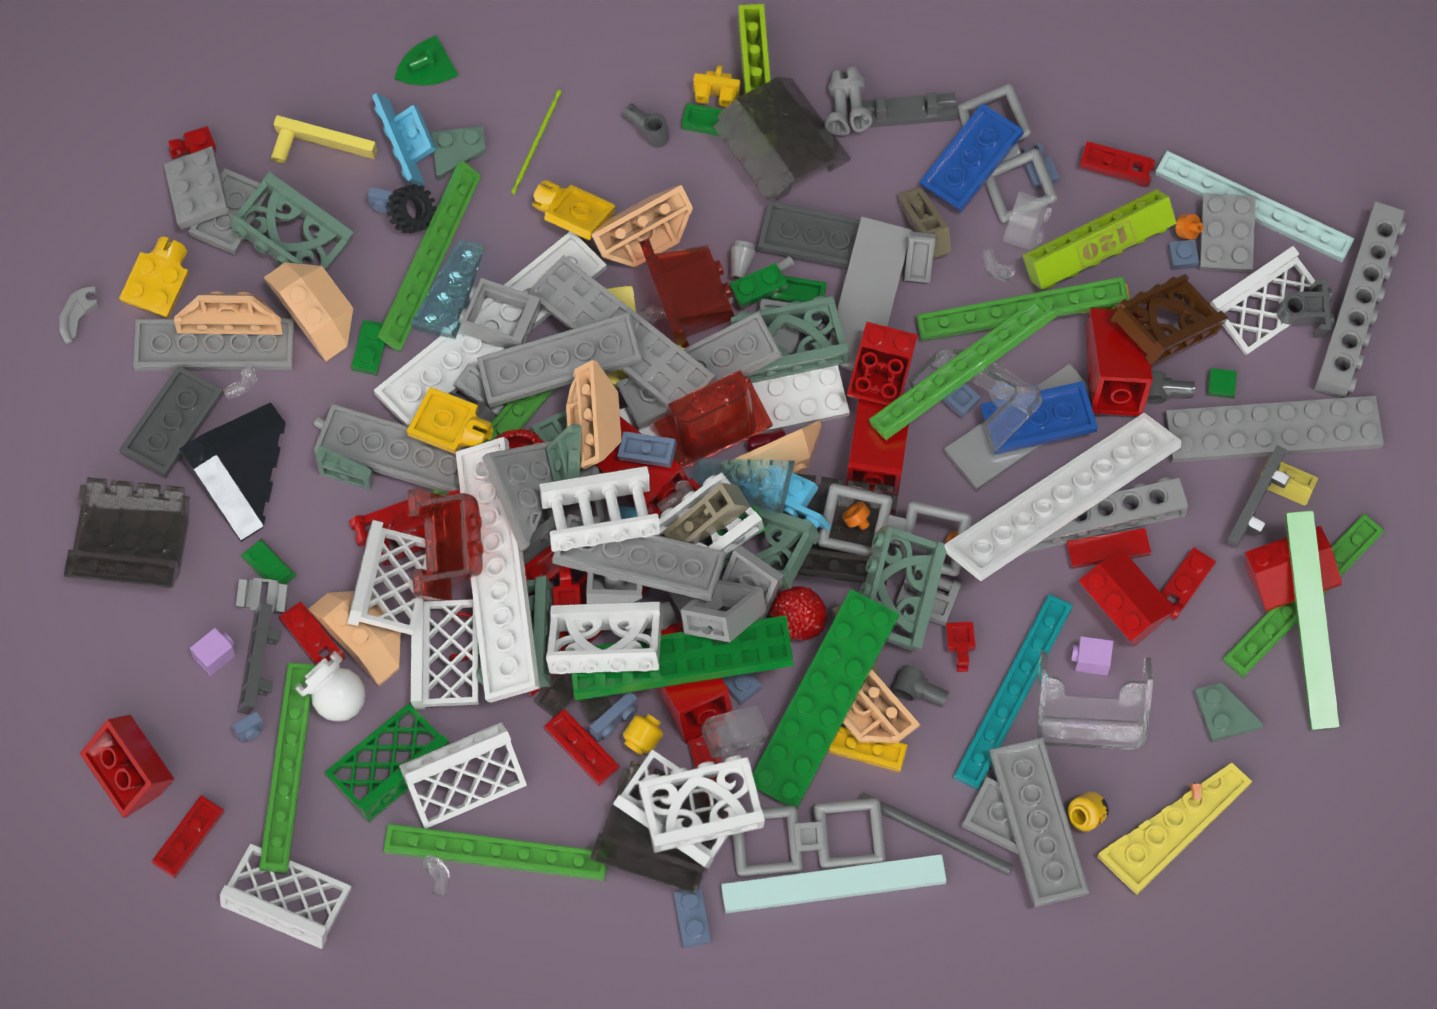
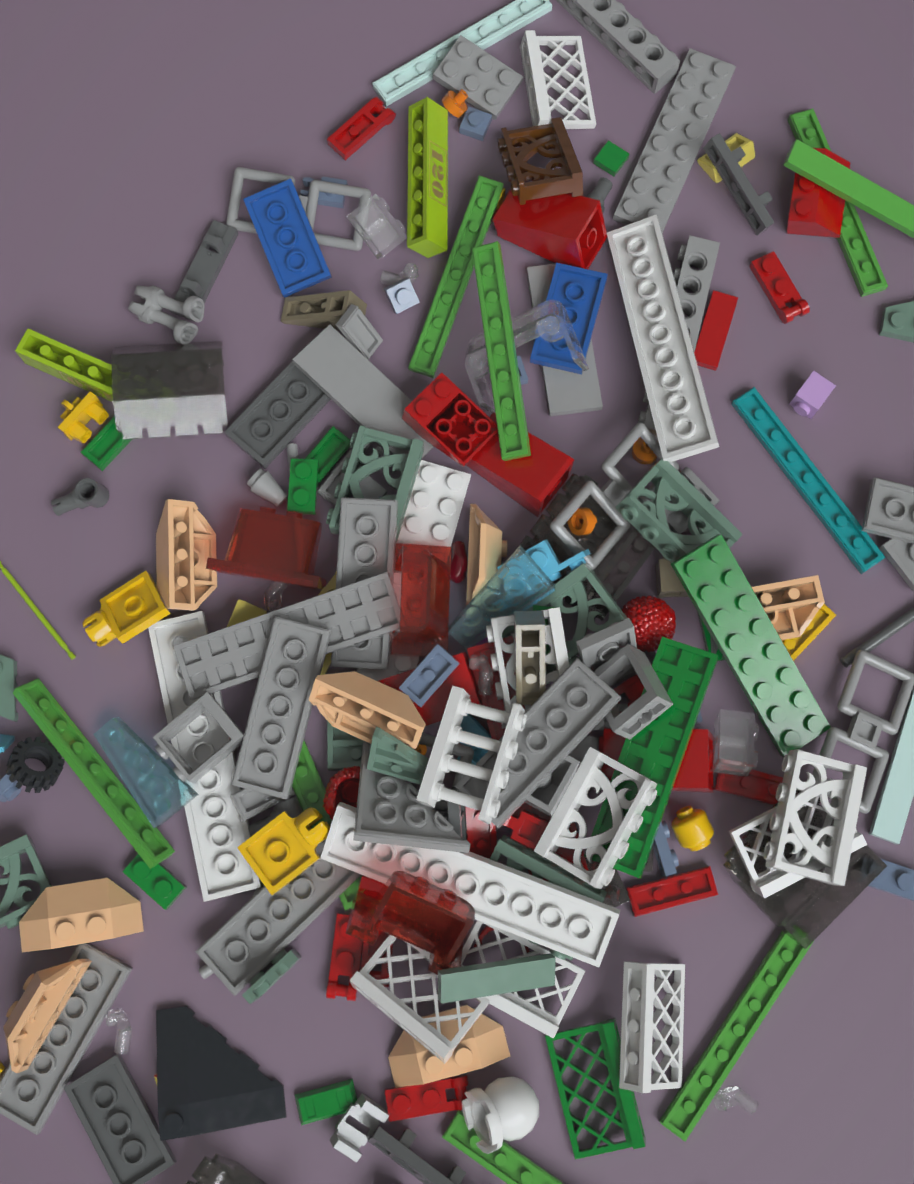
camera: 60 degrees left, 10 degrees up
dark grey pin [892,665,949,707] -> none
red plate [945,621,976,672] -> none
clear windscreen [1036,651,1154,750] -> none
red slope [1079,550,1176,646] -> none
dark grey pin [1276,279,1334,337] -> none
none -> plate [384,277,420,314]
none -> sand green tile [438,953,556,1003]

